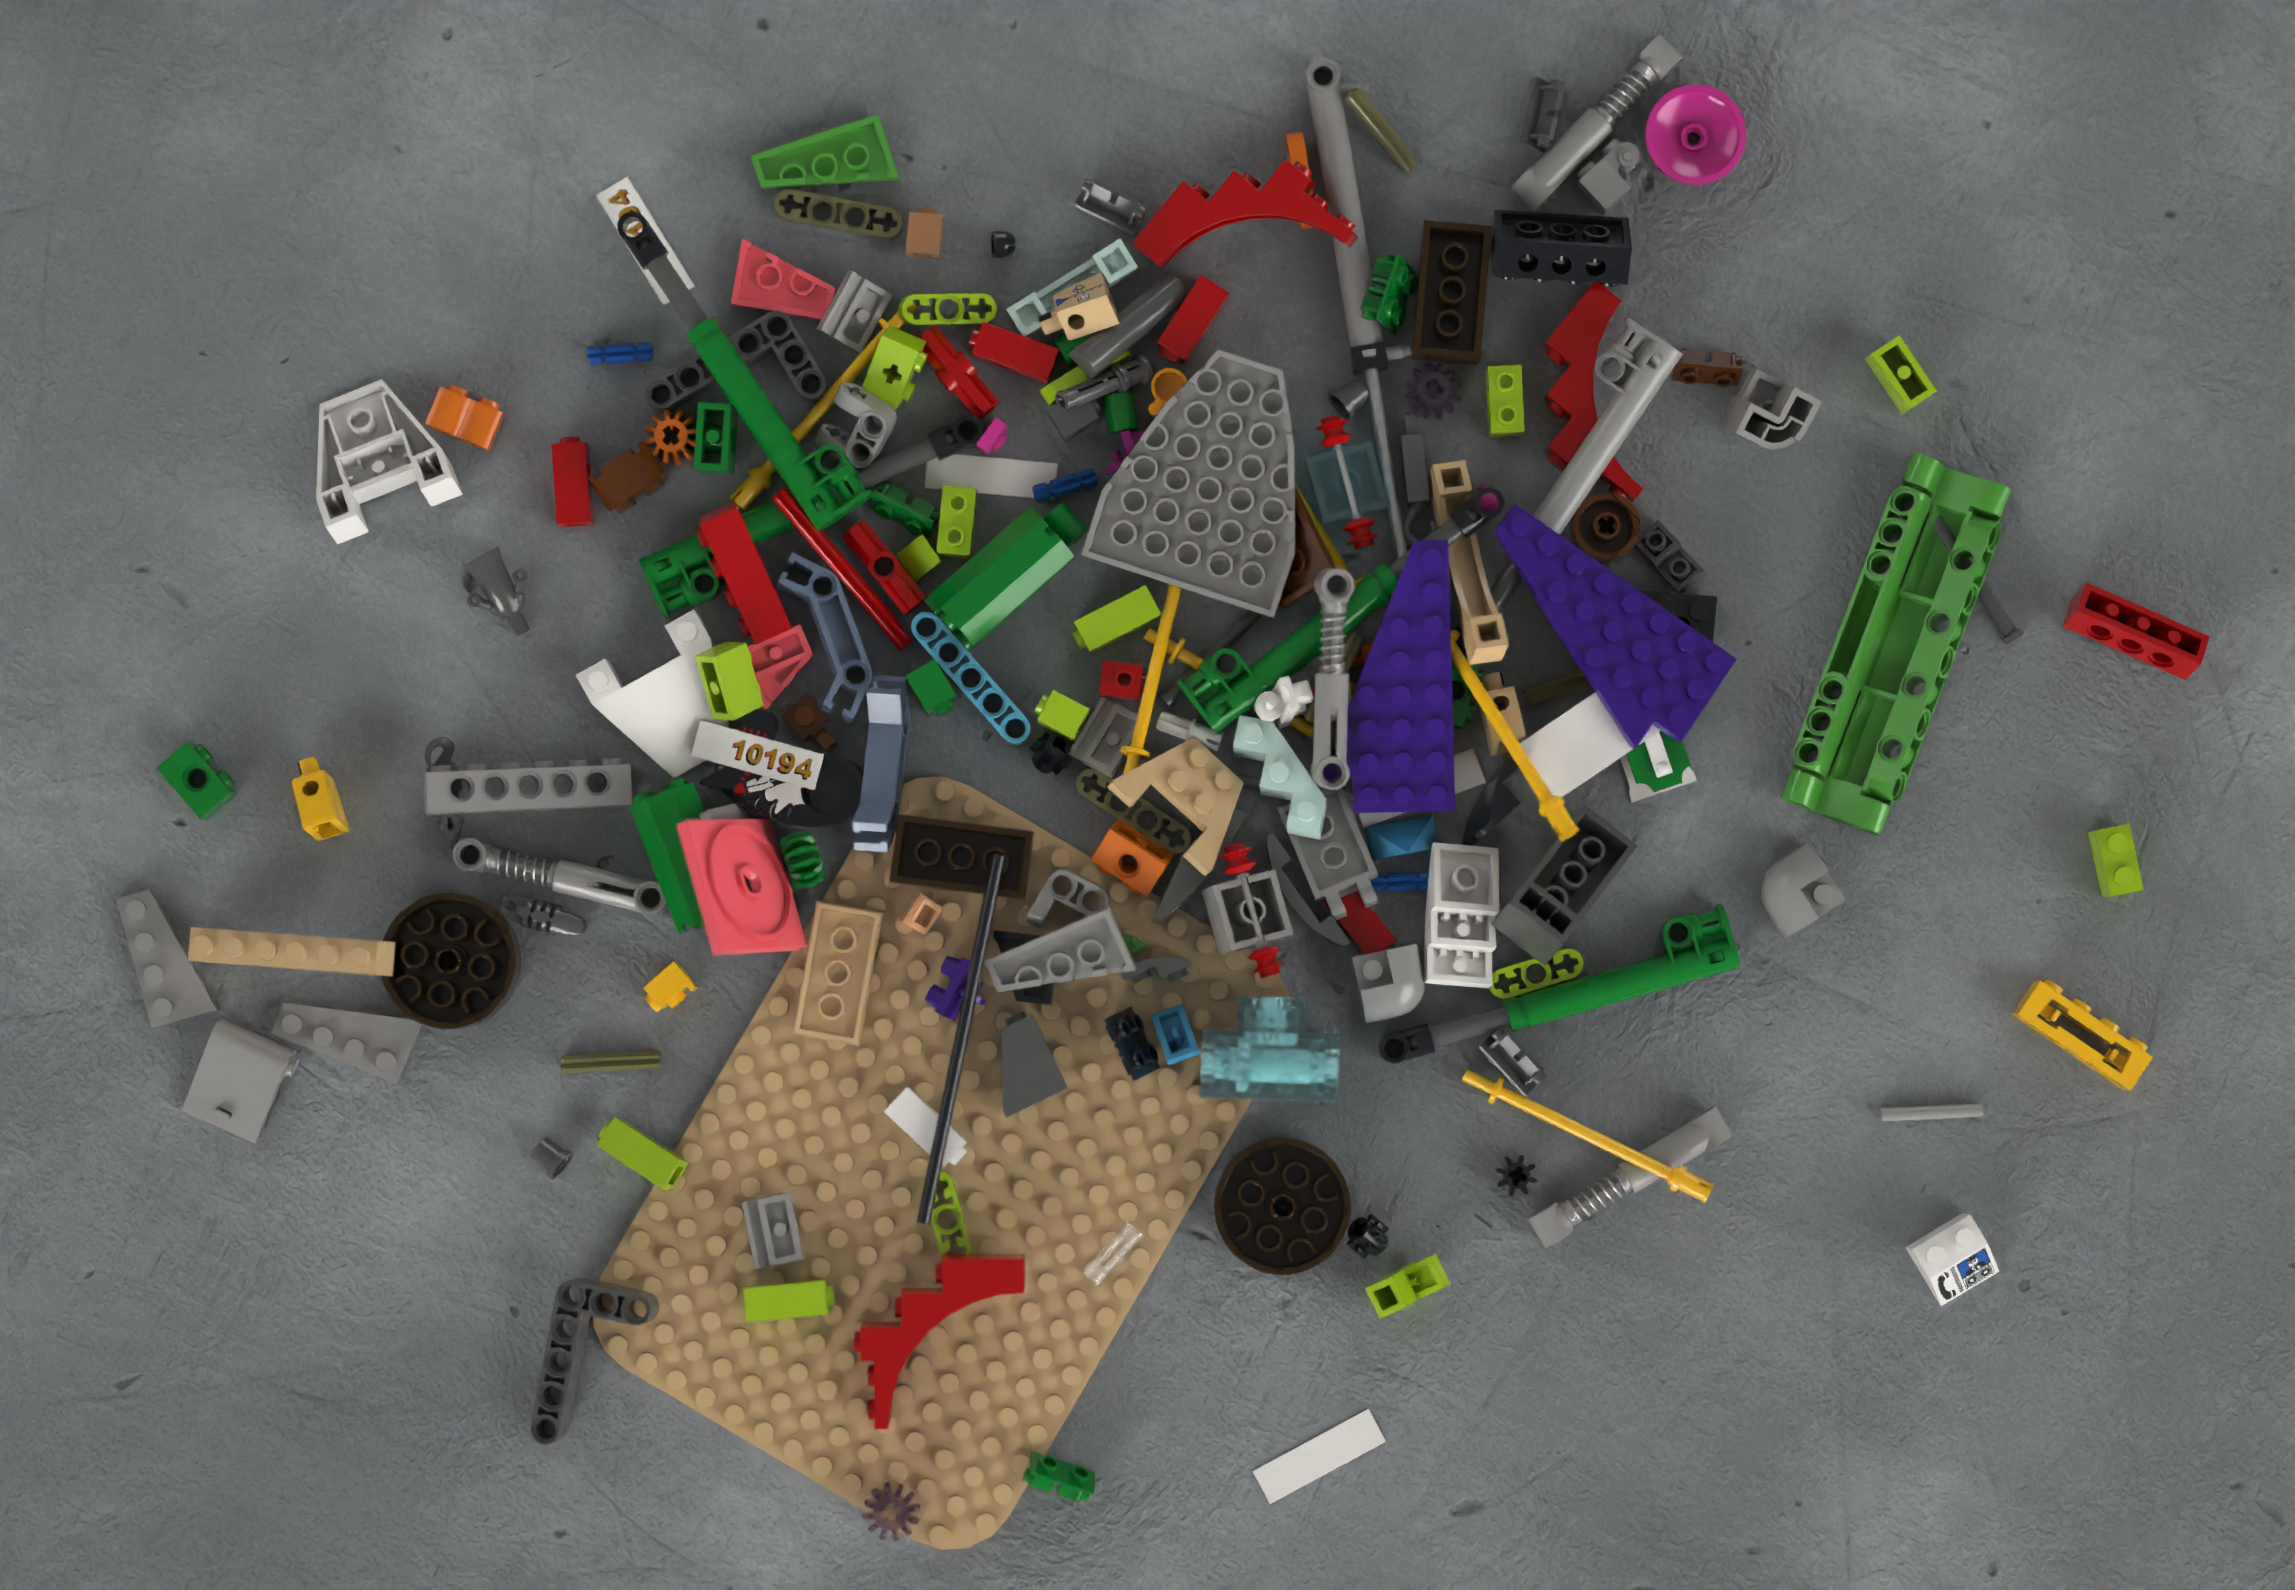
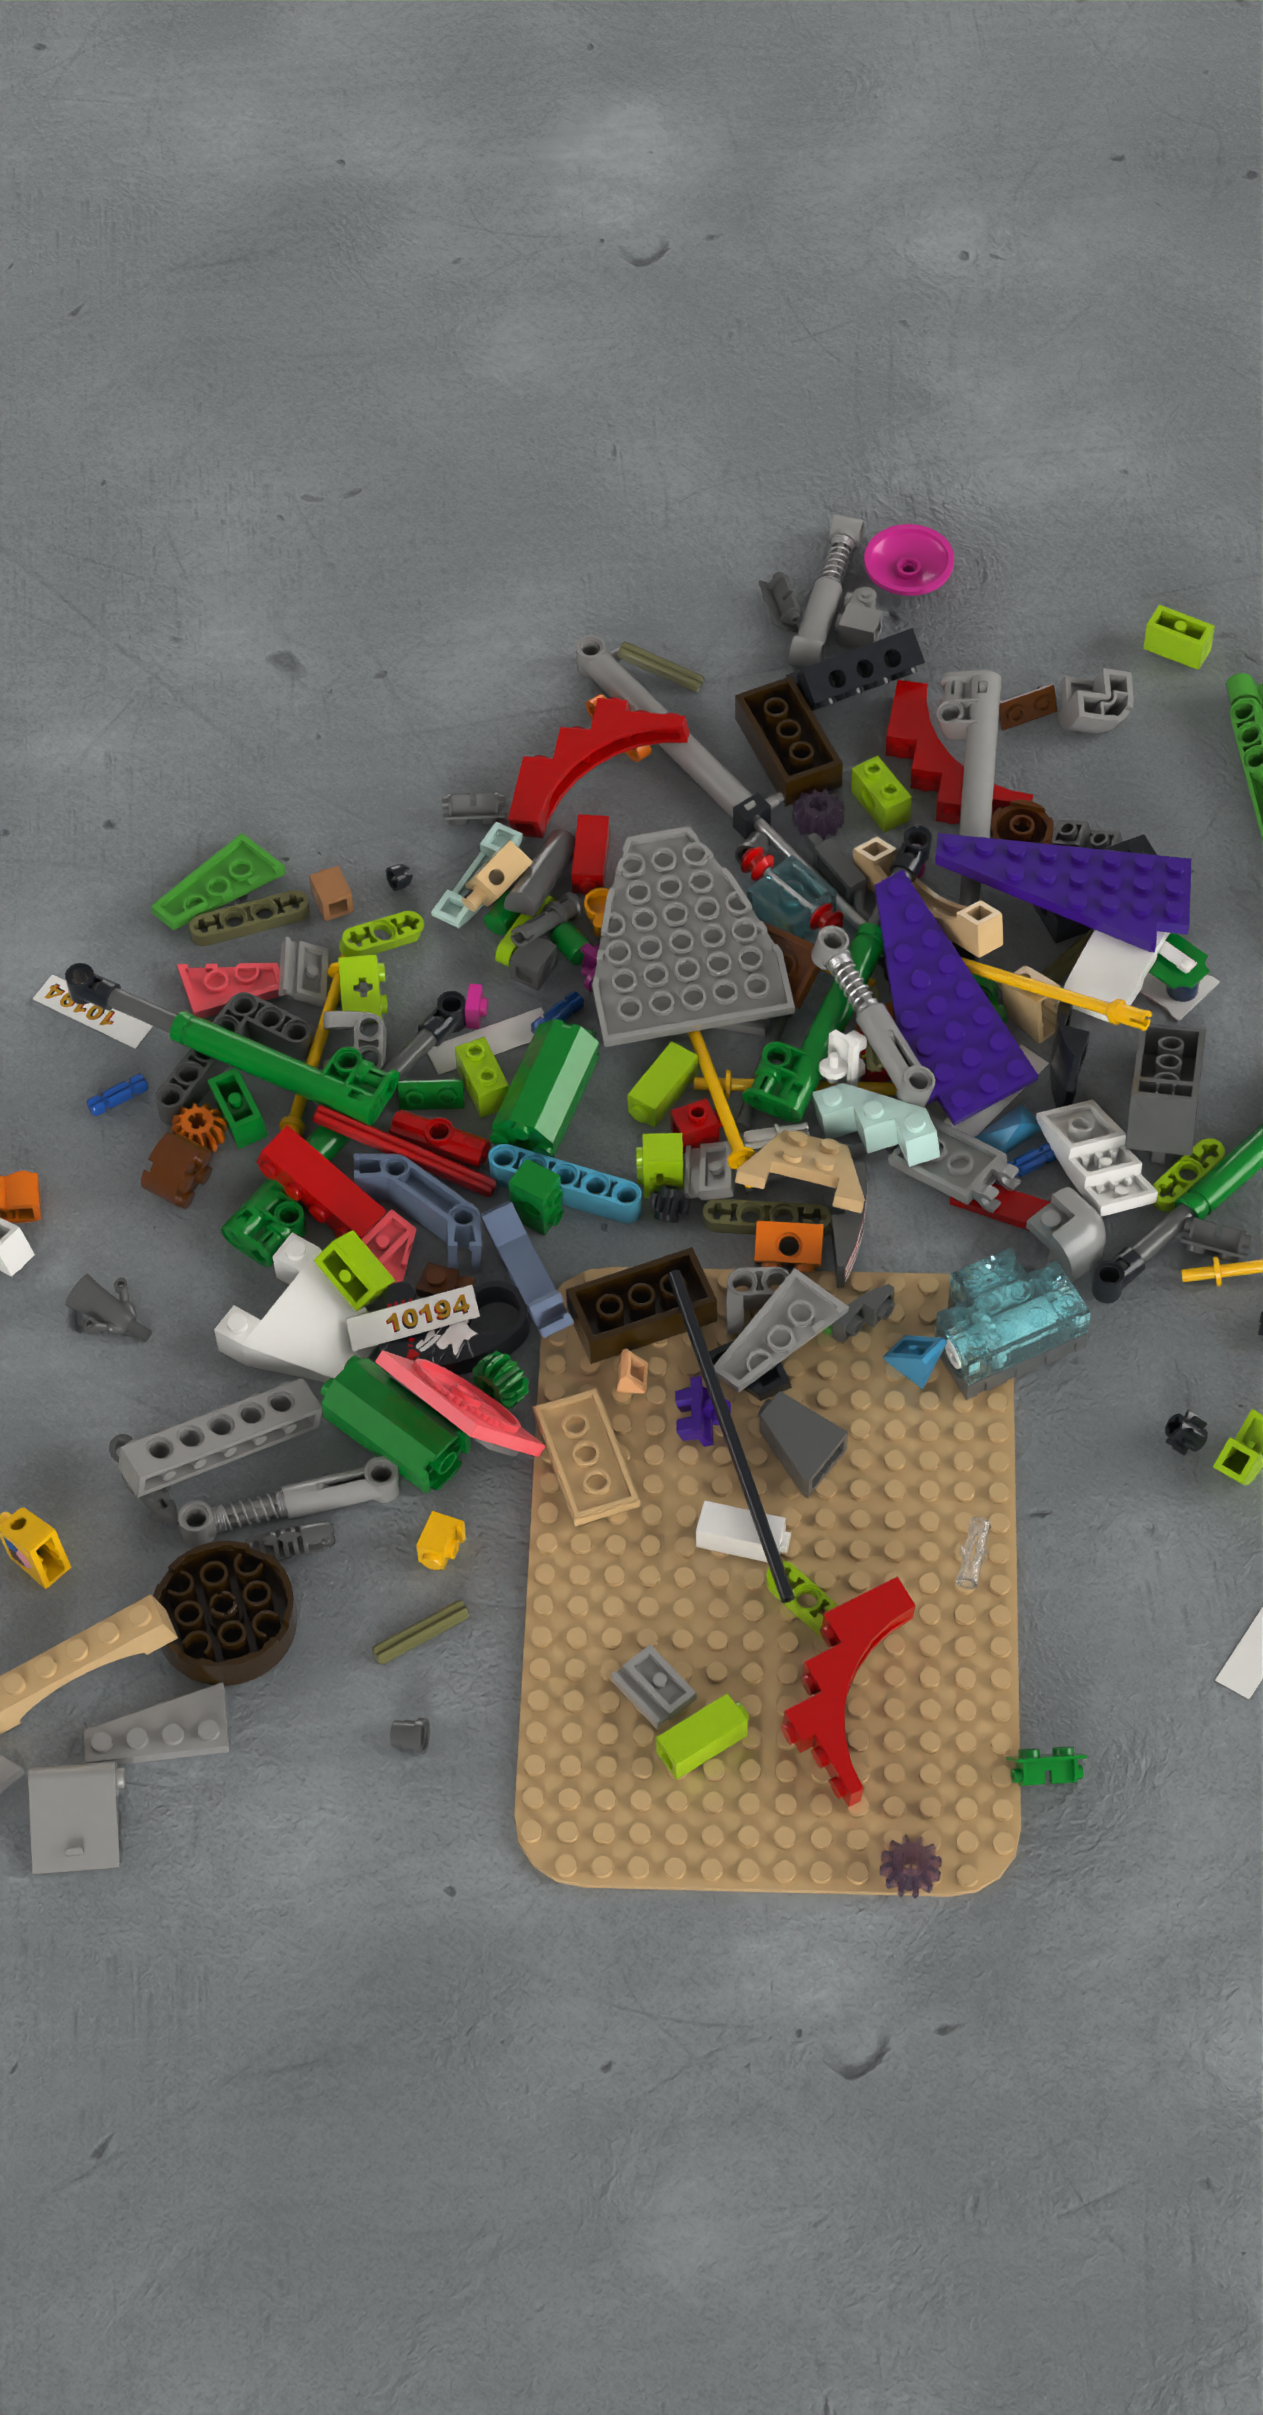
camera: 25 degrees left, 30 degrees down
dark grey beam [530,1278,659,1445] -> none
red brick [551,437,594,528] -> none
lime brick [596,1117,689,1191] -> none
lime slope [896,534,943,583] -> none
red piece [918,325,999,420] -> none
red brick [968,322,1059,385] -> none
black hinge [1104,1007,1160,1081] -> none
light grey brick [1201,842,1293,979] -> none
dark brown brick [1214,1137,1351,1275] -> none
dark grey slope [1266,832,1351,947] -> none
green hinge [1360,253,1417,335] -> none

